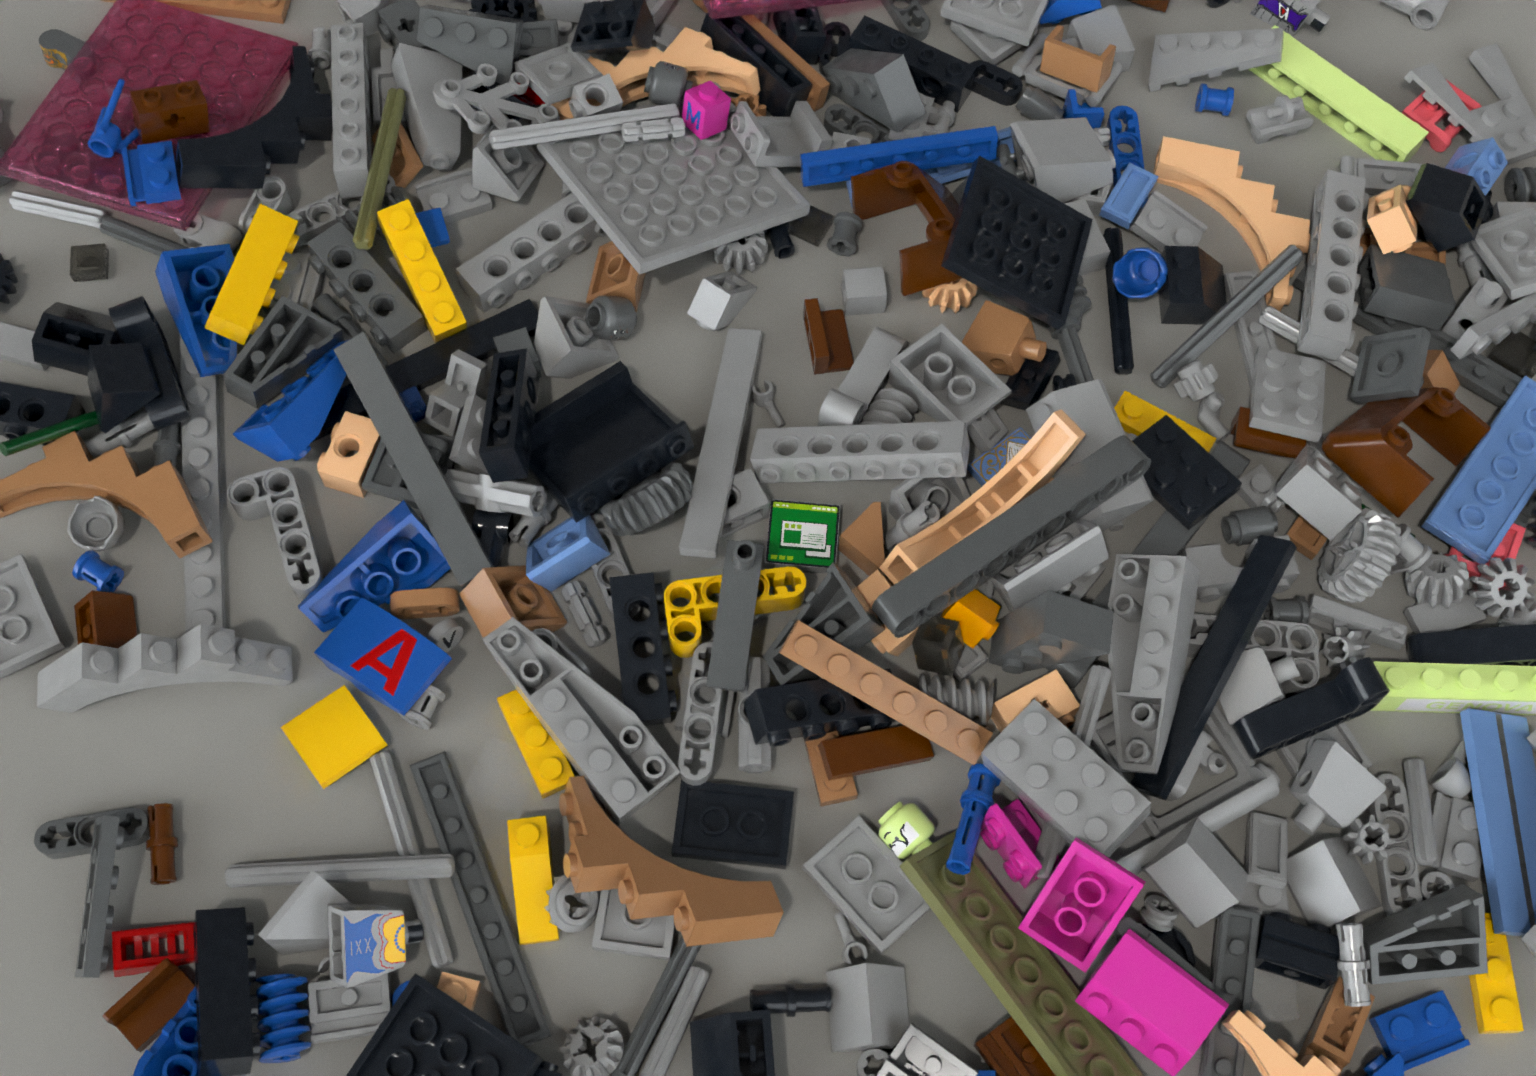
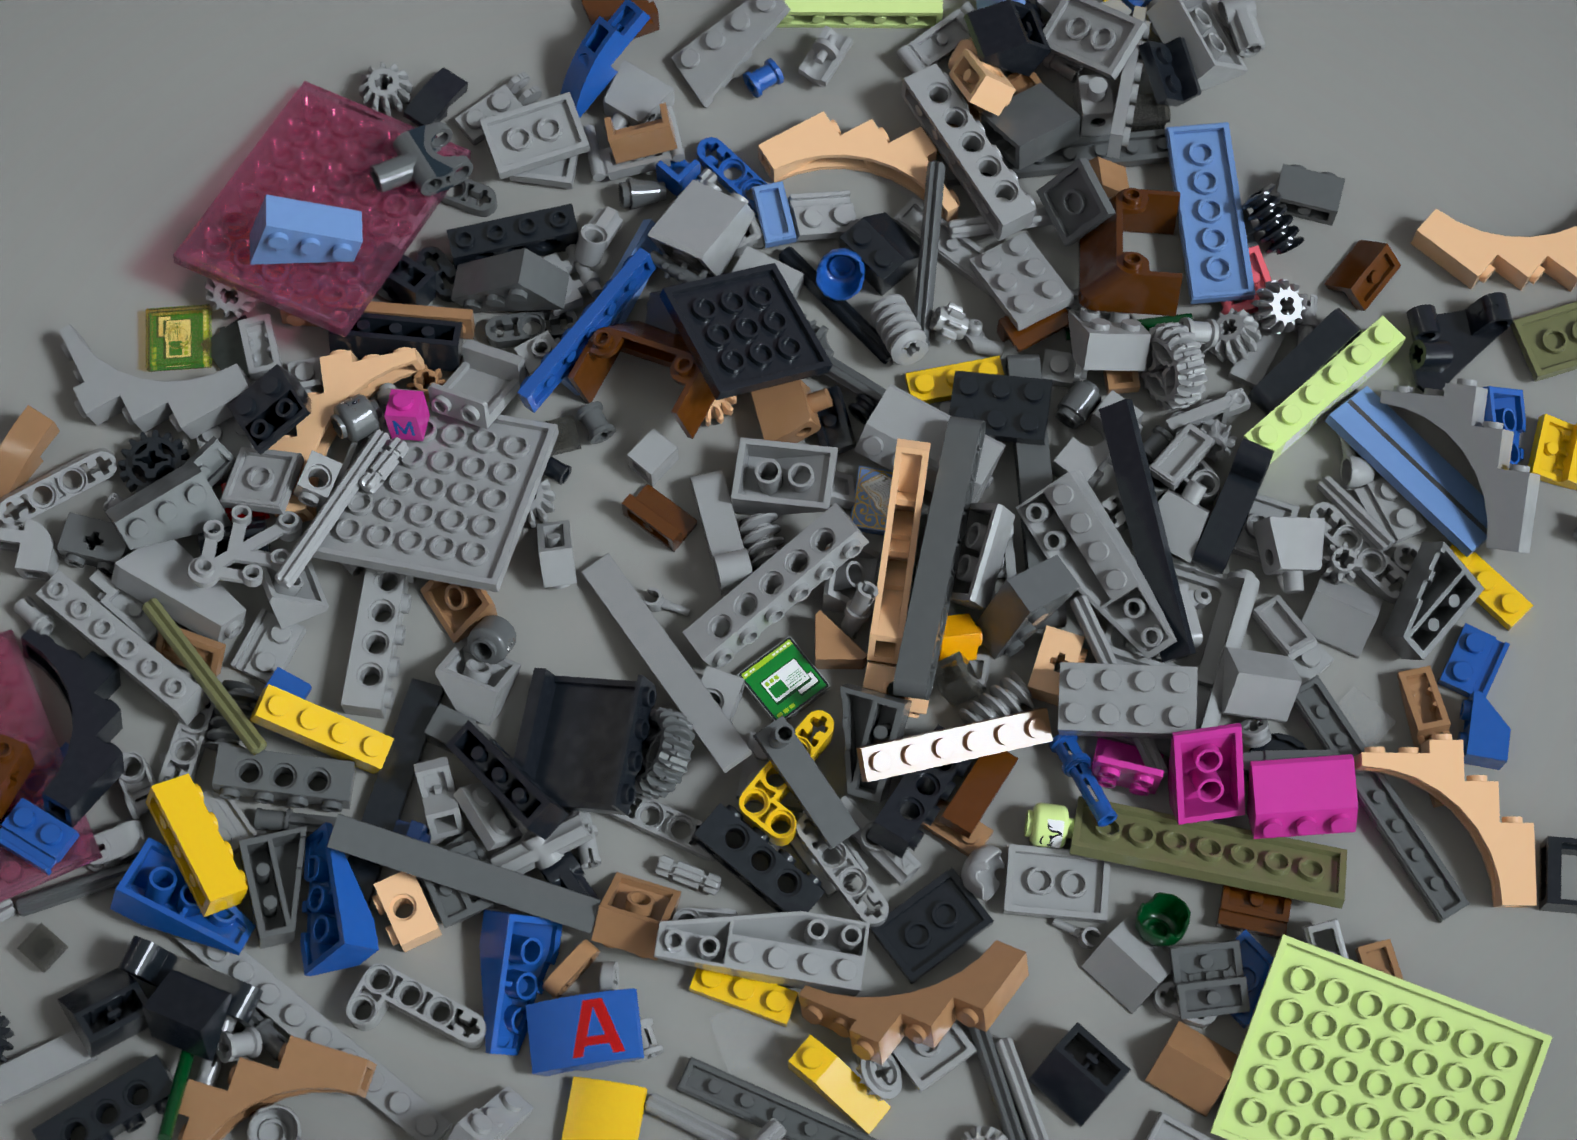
camera: 40 degrees left, 5 degrees up
medium blue slope [526,514,610,592] -> none
black pin [750,984,831,1017] -> none
black beam [970,60,1023,106] -> none
black brick [1255,912,1340,990] -> none
light grey pin [1336,923,1371,1007] -> none
none -> light grey bush [216,1026,262,1063]
none -> light grey piece [574,206,623,267]
none -> light grey piece [870,294,929,366]
none -> light grey hair [961,845,1005,901]
none -> dark green hair [1135,892,1191,947]
none -> light grey tile [1149,422,1215,491]

